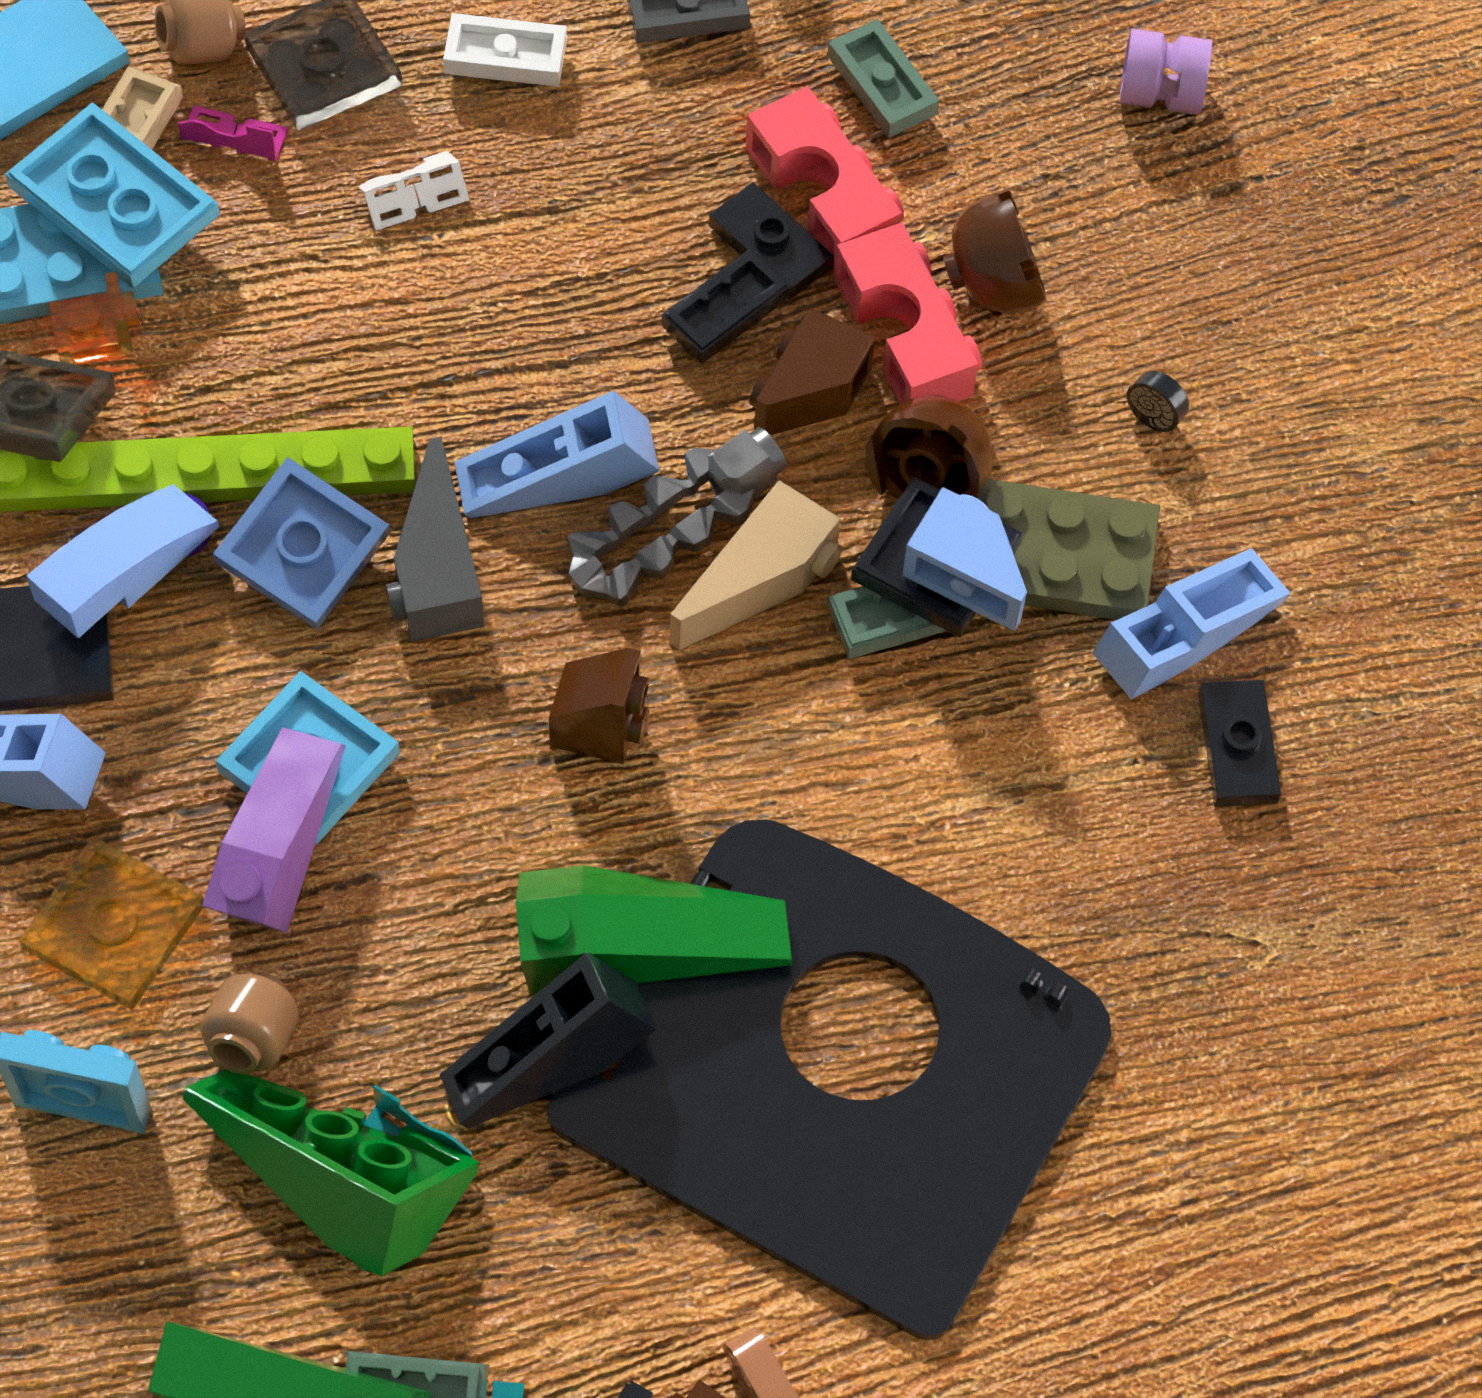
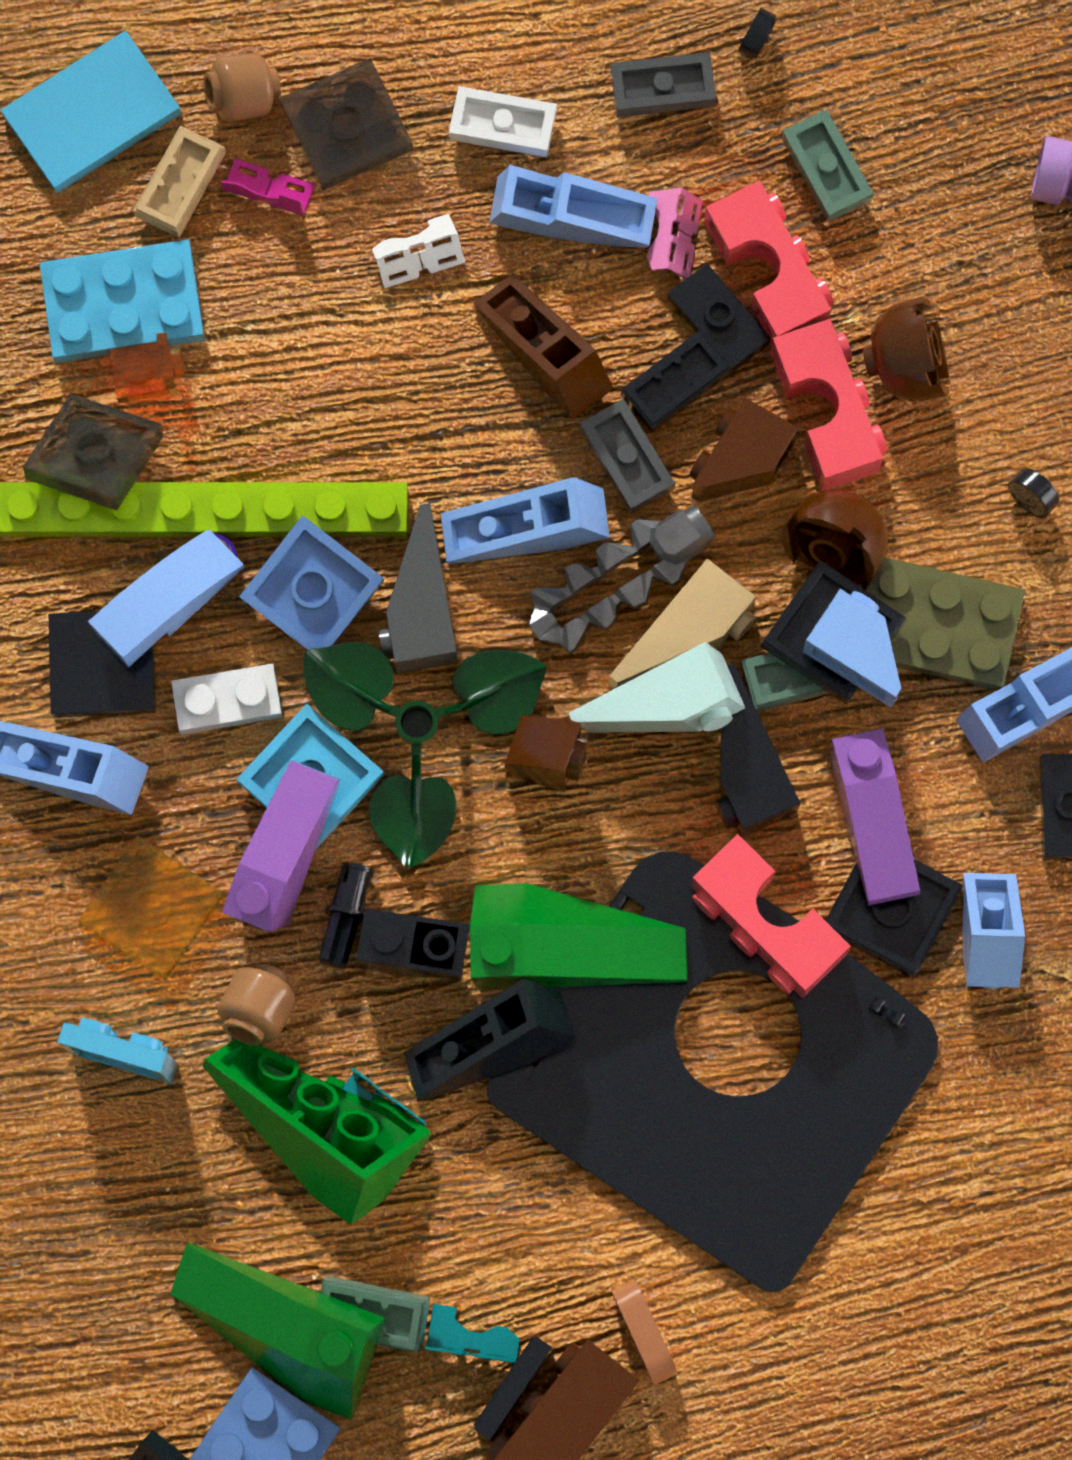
camera: 10 degrees right, 15 degrees up
medium azure tile [5,102,220,289] -> none
none -> white plate [171,664,283,735]
none -> dark green plant [303,642,546,867]
none -> black axle [319,862,374,968]
none -> black slope [356,908,470,978]
none -> reddish brown slope [473,273,614,419]
none -> light blue slope [489,165,657,248]
none -> light aqua slope [569,642,745,733]
none -> dark grey plate [579,399,675,514]
none -> bright pink piece [647,187,703,279]
none -> coral arch [691,834,851,999]
none -> black slope [715,663,800,838]
none -> black tile [825,859,964,979]
none -> medium lavender slope [831,729,920,906]
none -> light blue slope [962,873,1025,989]

